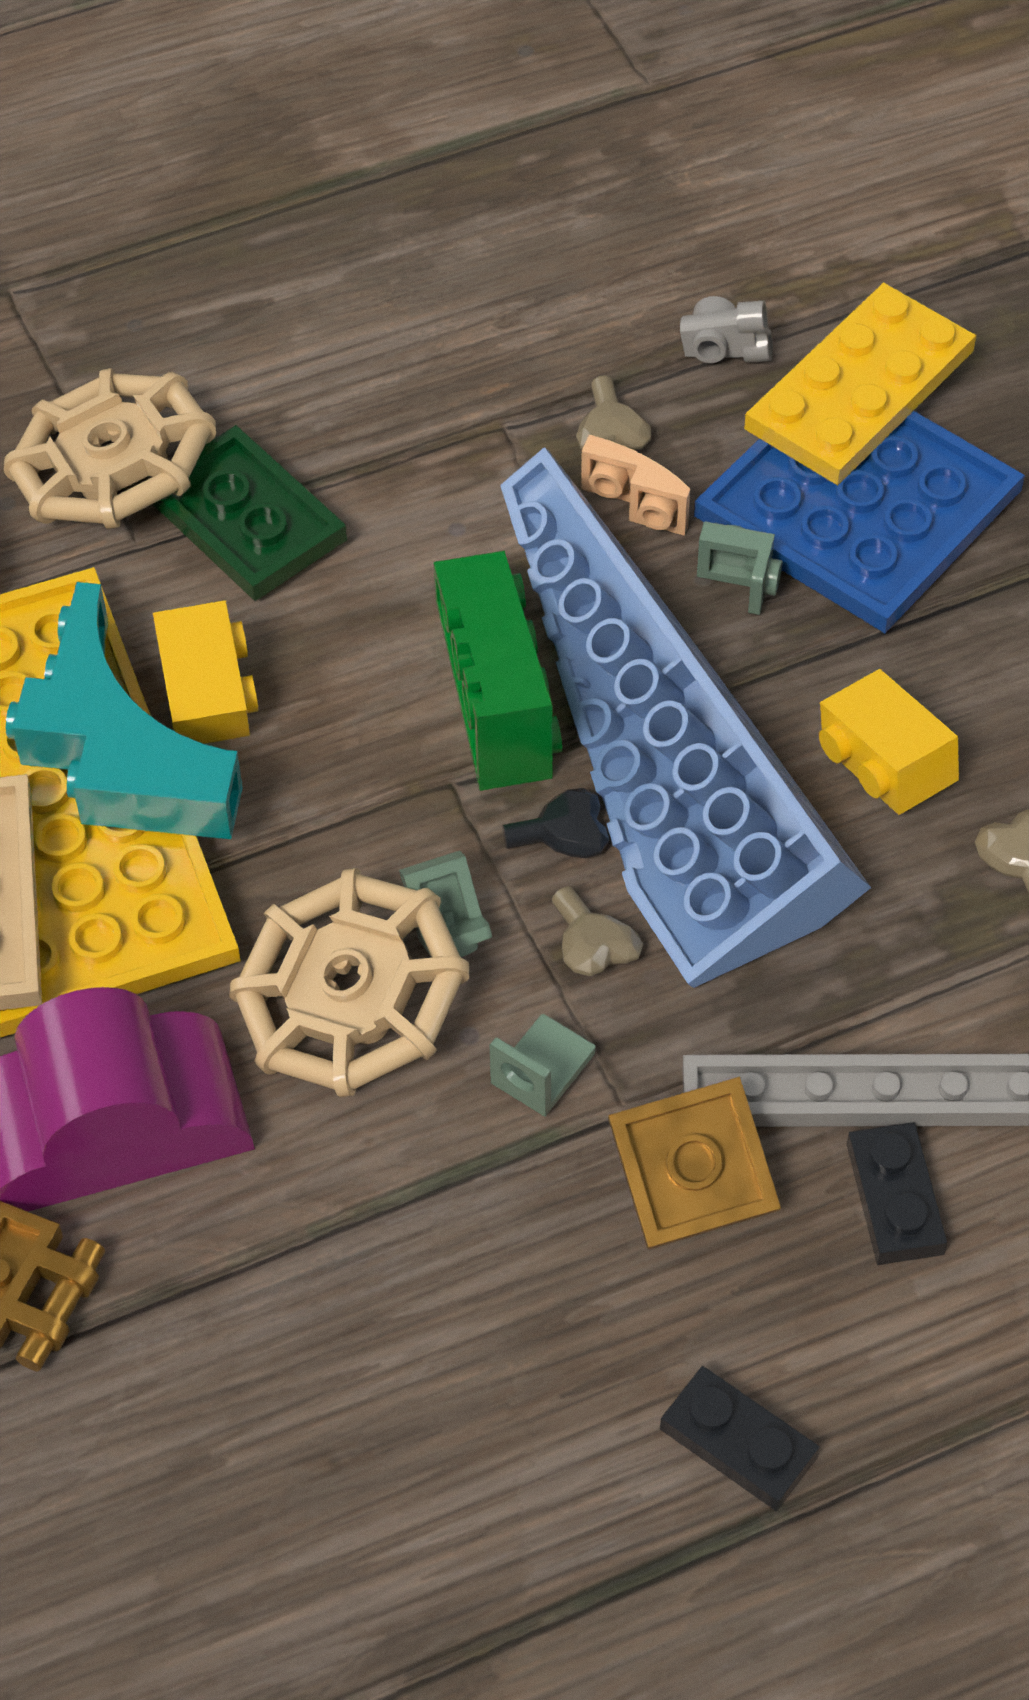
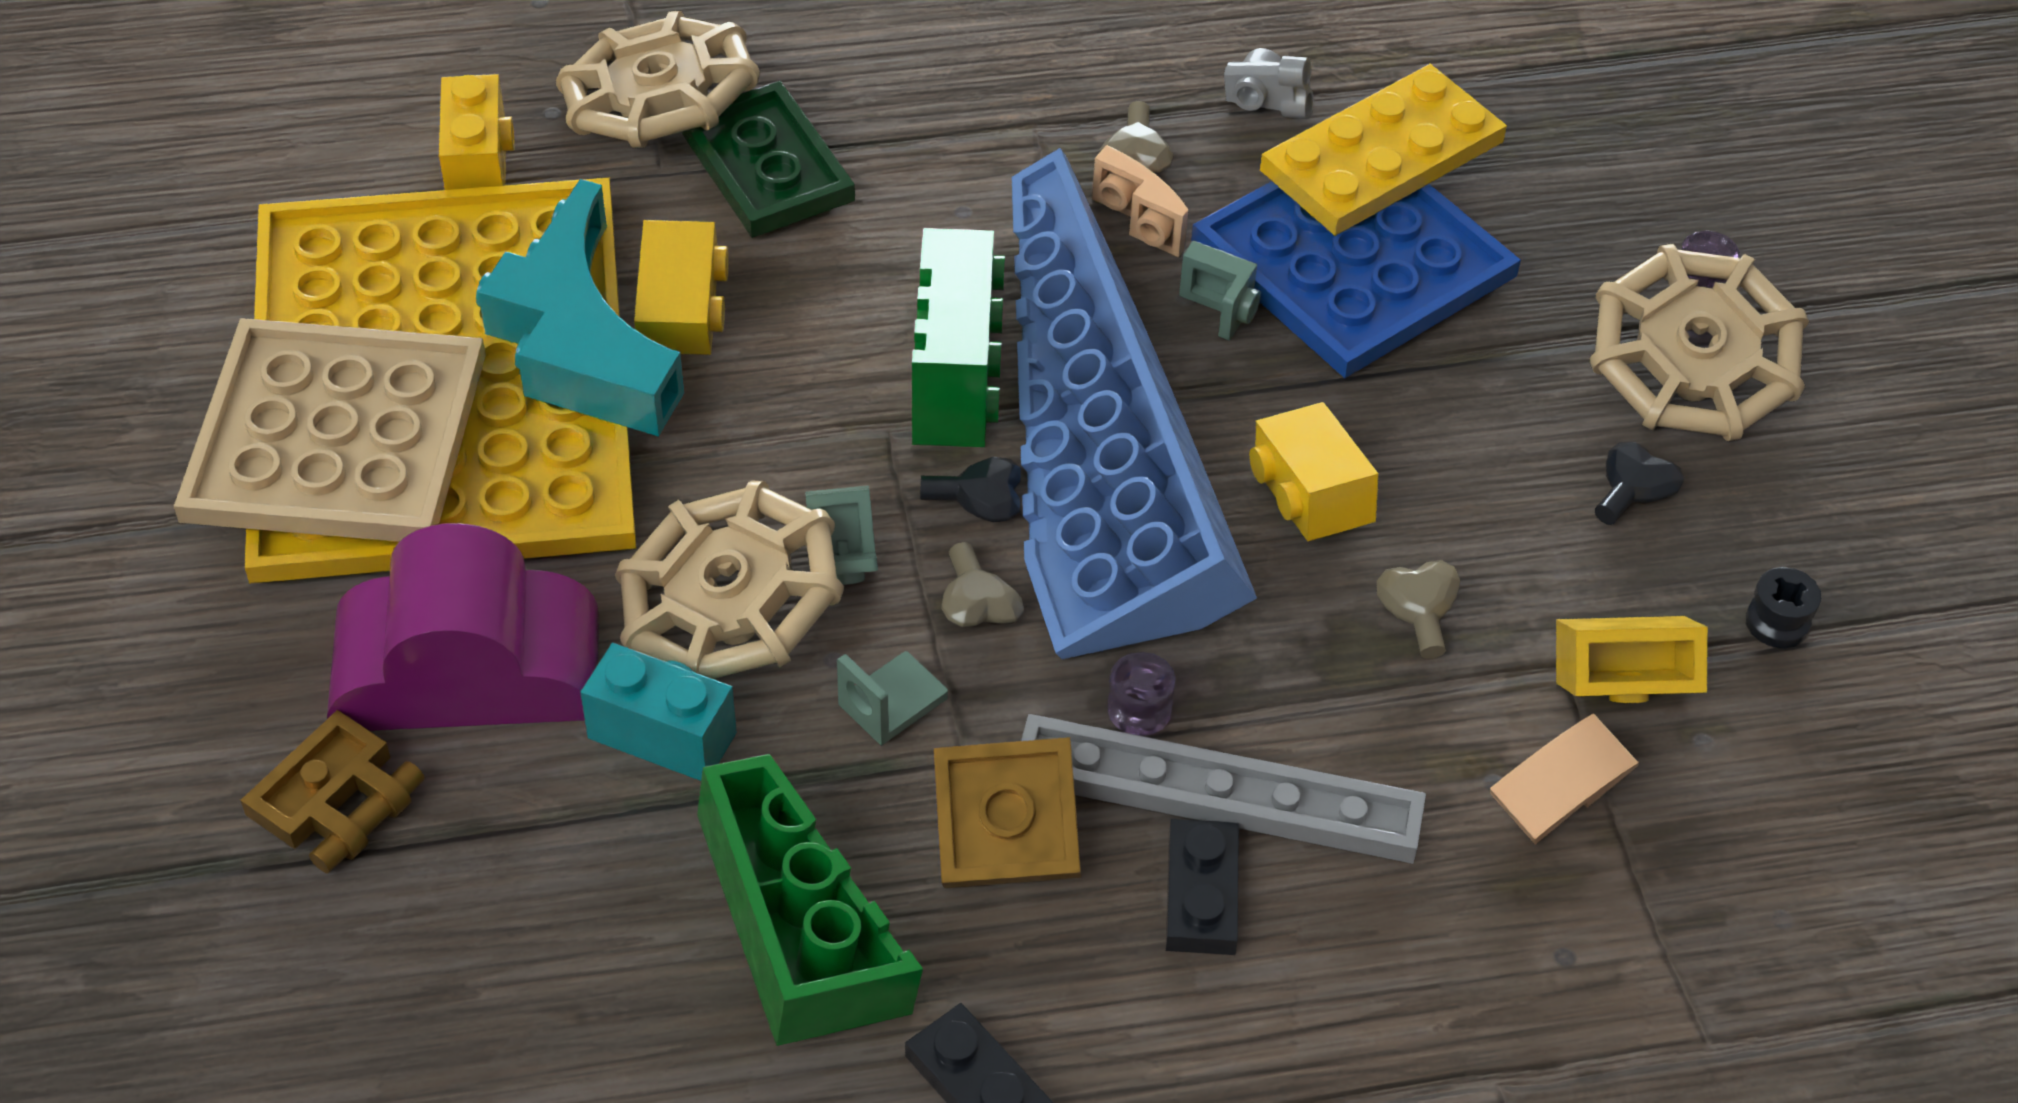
camera: 10 degrees right, 5 degrees down
none -> teal brick [580,642,737,781]
none -> green wedge [697,754,923,1046]
none -> clear purple wheel [1107,652,1176,736]

